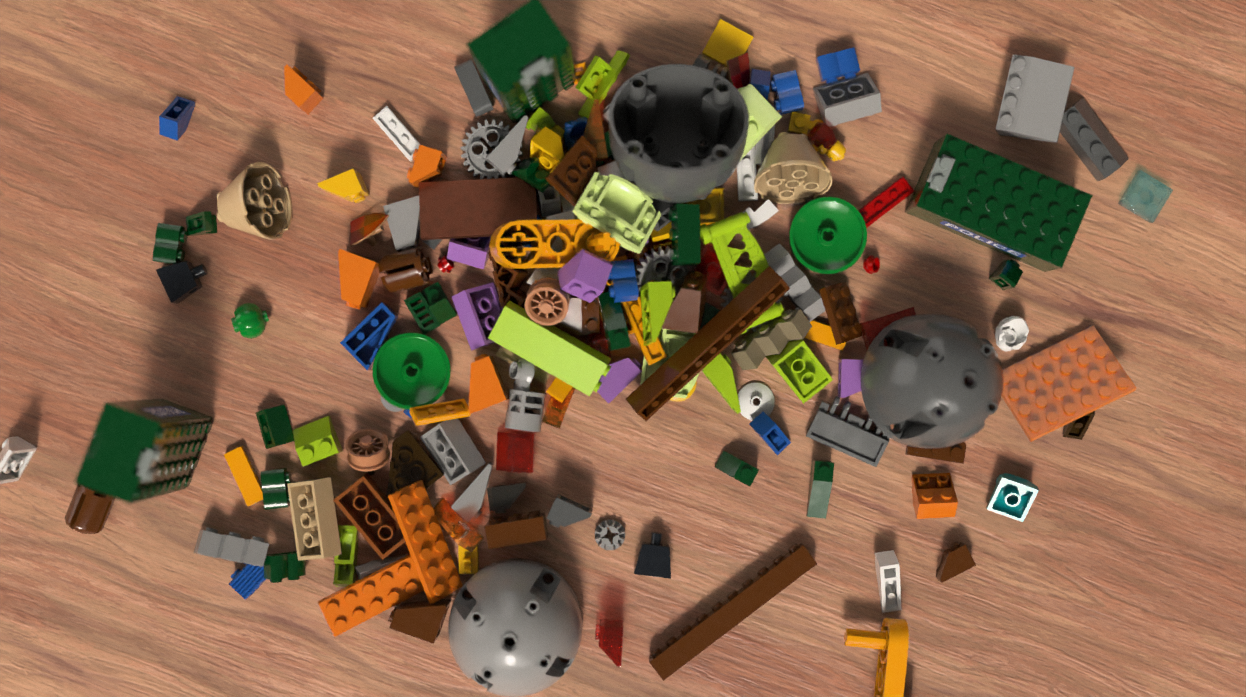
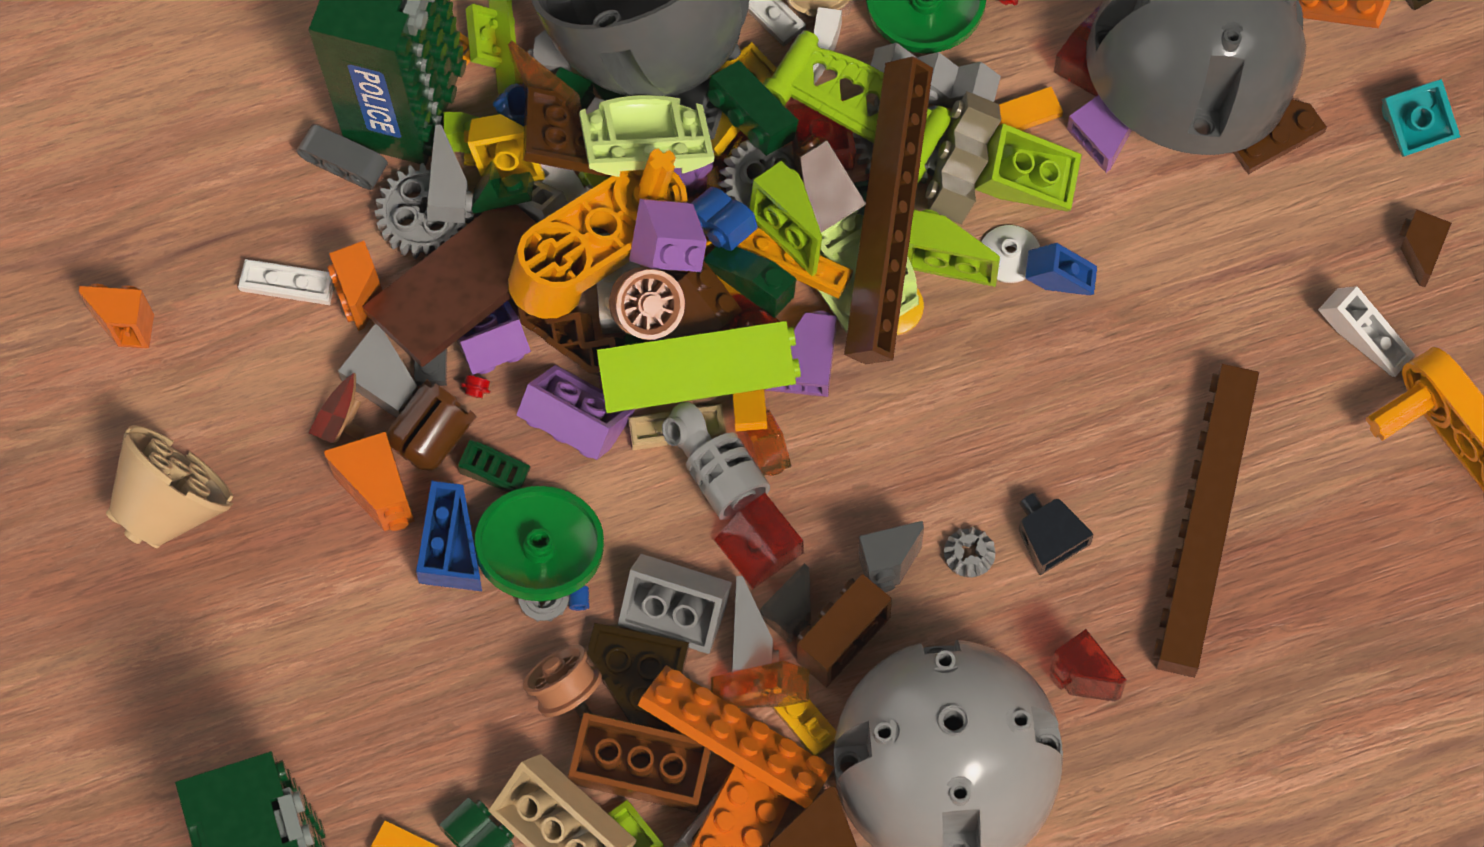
camera: 30 degrees left, 20 degrees down
dark green brick [153,223,188,264] -> none
black torso [156,261,208,304] -> none
dark green slope [186,211,217,236] -> none
green plant [231,303,269,339] -> none
dark green panel [256,405,294,449] -> none
lime slope [293,416,343,467] -> none
yellow slope [317,169,369,203] -> none
light orange tile [409,399,471,426] -> none
dark green slope [422,282,457,325] -> none
orange slope [468,354,509,414] -> none
dark green slope [715,450,759,487] -> none
dark grey hinge [806,396,890,467] -> none
slope [806,459,834,519] -> none
reddish brown plate [819,281,863,345] -> none
orange slope [912,473,958,519] -> none

